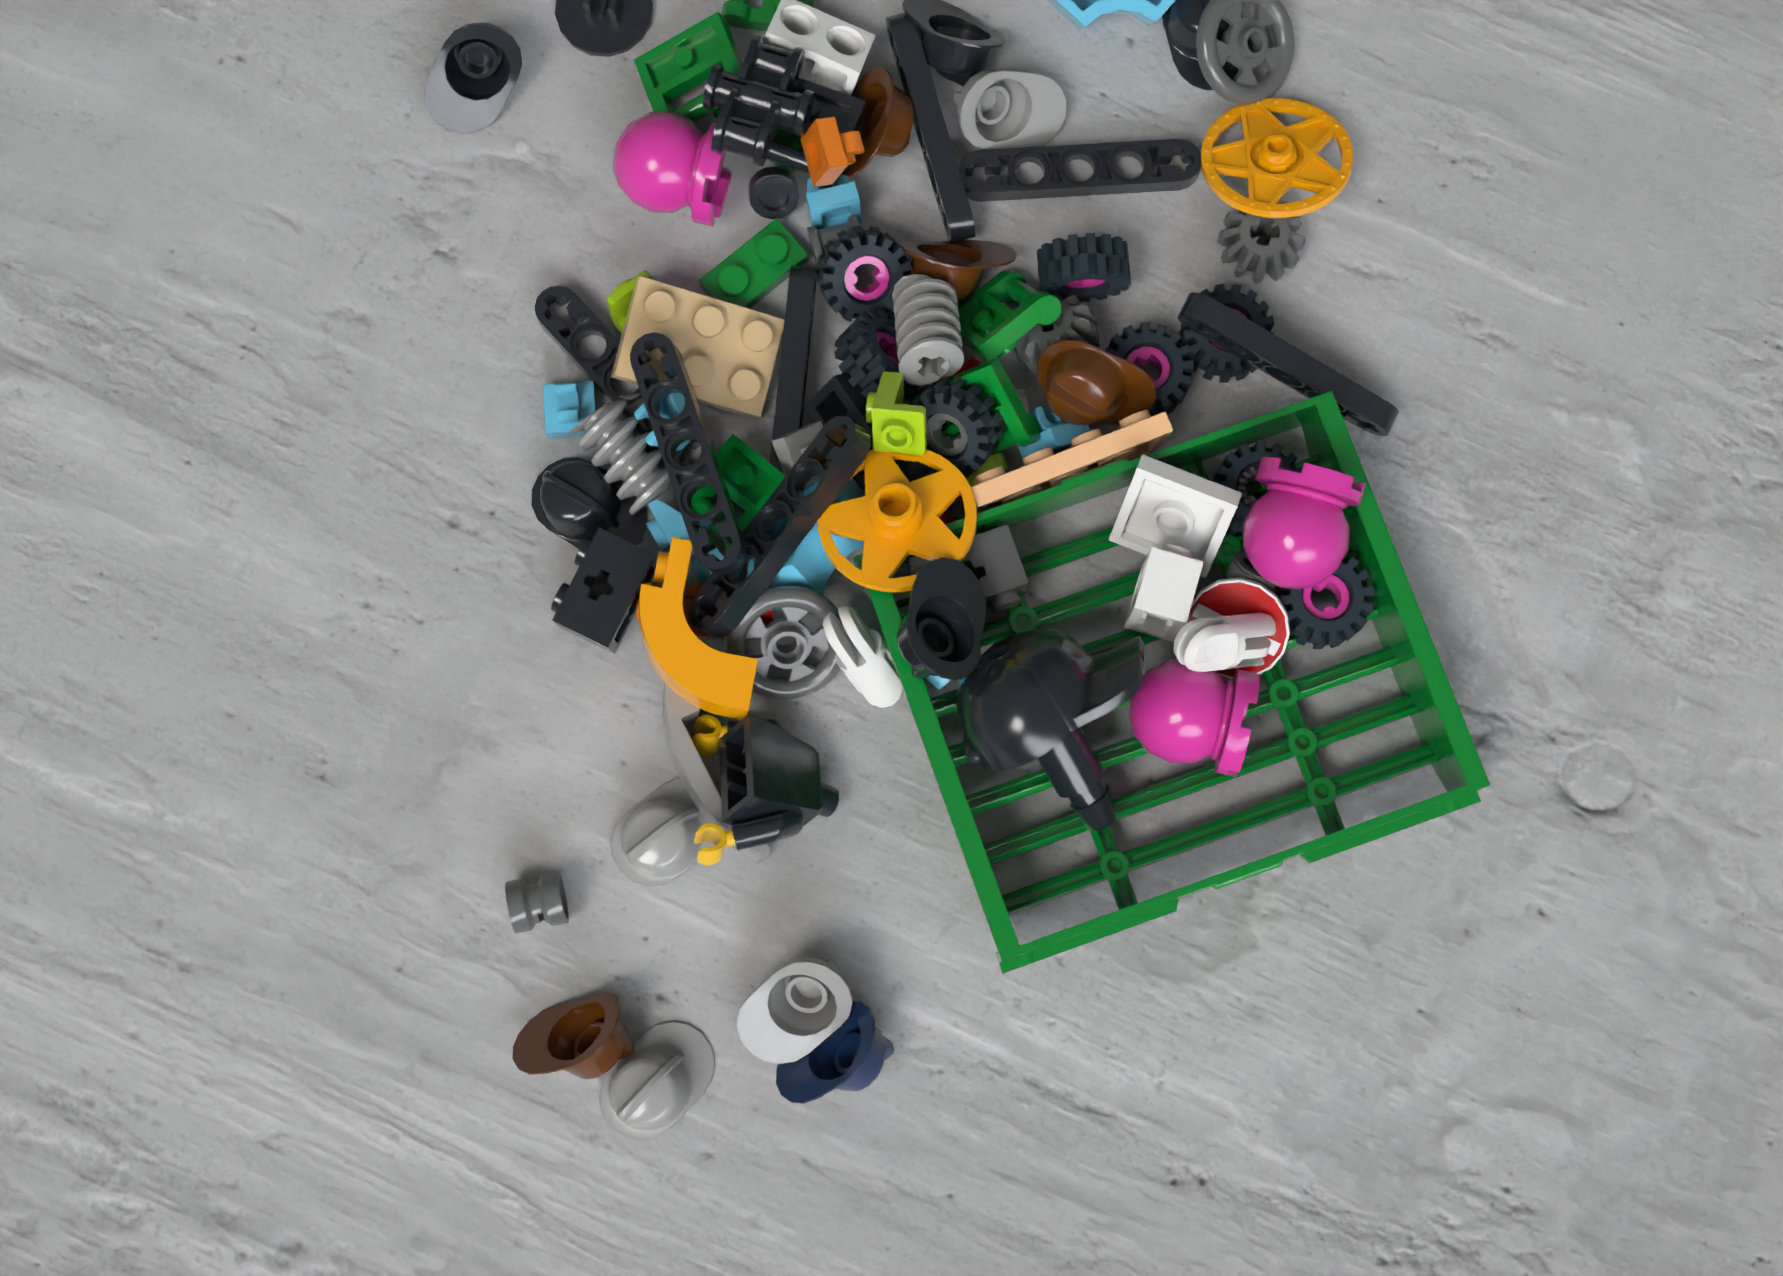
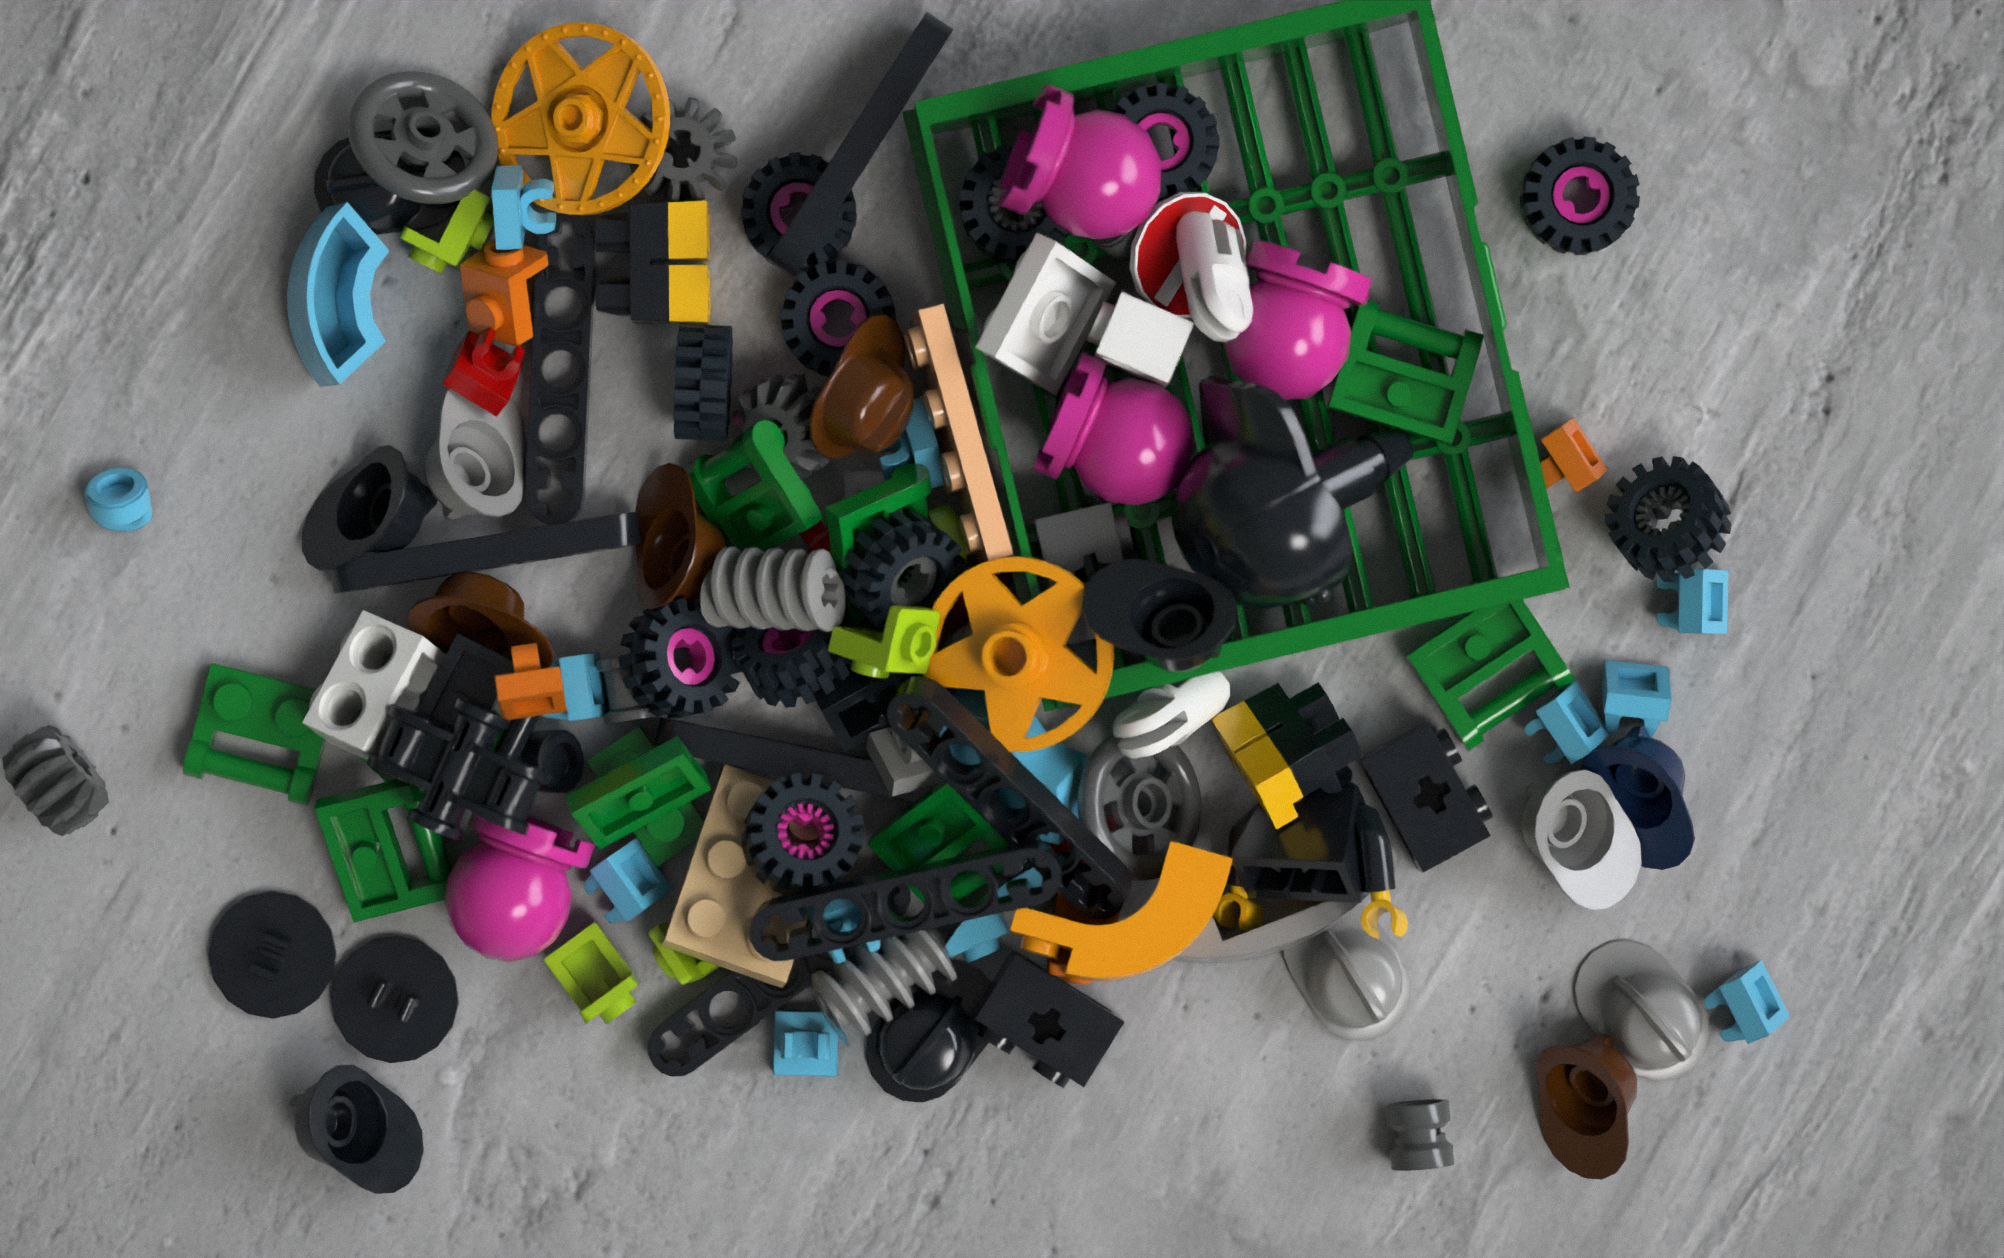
camera: 80 degrees left, 10 degrees up
none -> black piece [331,936,459,1063]
none -> lime bracket [399,189,495,274]
none -> red tile [442,328,525,417]
none -> orange bracket [459,240,548,347]
none -> medium azure tile [491,165,557,250]
none -> lime bracket [543,920,642,1024]
none -> green plate [565,736,711,849]
none -> medium azure tile [584,837,673,923]
none -> hips [595,200,711,325]
none -> black bush [742,773,864,894]
none -> dark pink tile [1032,352,1196,505]
none -> hips [1211,682,1364,830]
none -> green plate [1327,299,1484,445]
none -> black brick [1358,722,1493,873]
none -> green plate [1405,599,1575,752]
none -> black bush [1520,136,1640,255]
none -> medium azure tile [1524,681,1611,764]
none -> orange tile [1540,417,1608,493]
none -> medium azure tile [1601,660,1672,737]
none -> black bush [1605,456,1732,582]
none -> medium azure tile [1657,569,1729,634]
none -> medium azure tile [1704,960,1790,1044]

